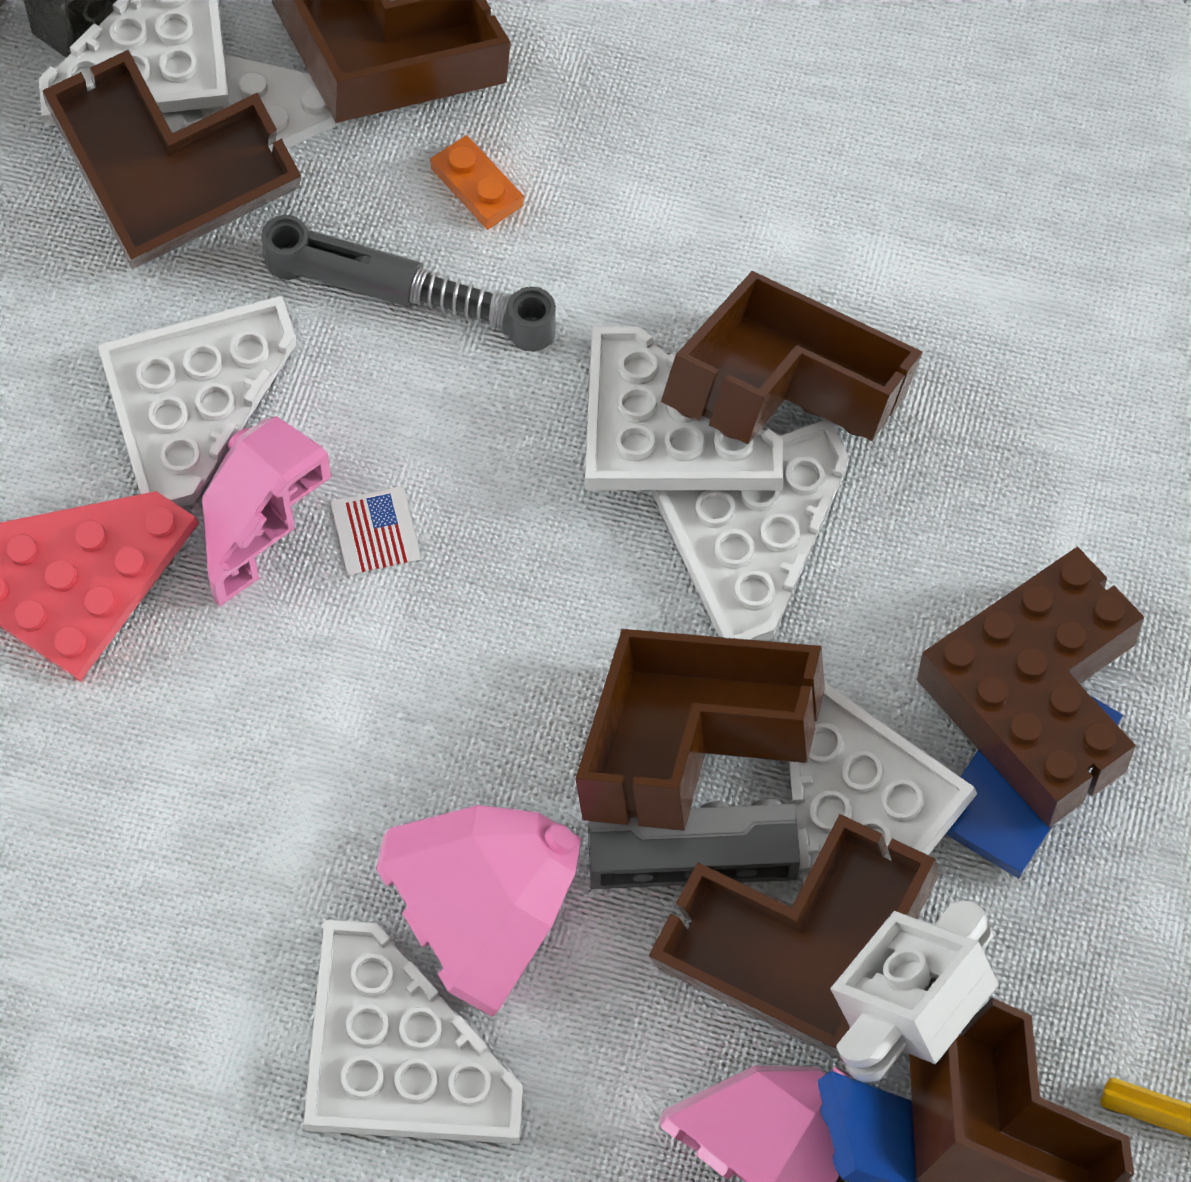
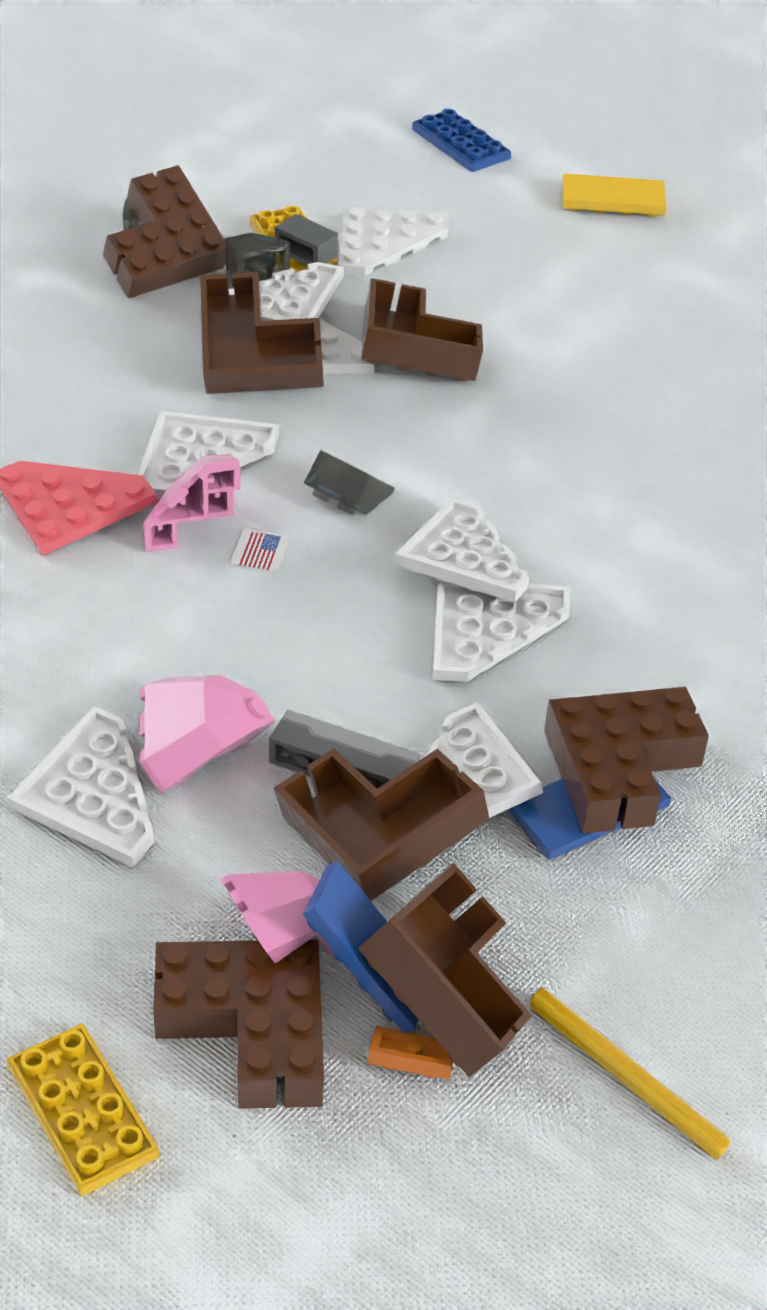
camera: 25 degrees right, 20 degrees down
dark grey piece [261,215,556,352] -> none
orange plate [430,135,524,230] -> none
reddish brown piece [575,629,825,831] -> none
reddish brown piece [661,271,923,444] -> none
white brick [830,900,999,1082] -> none
none -> clear smoke slope [304,449,395,516]

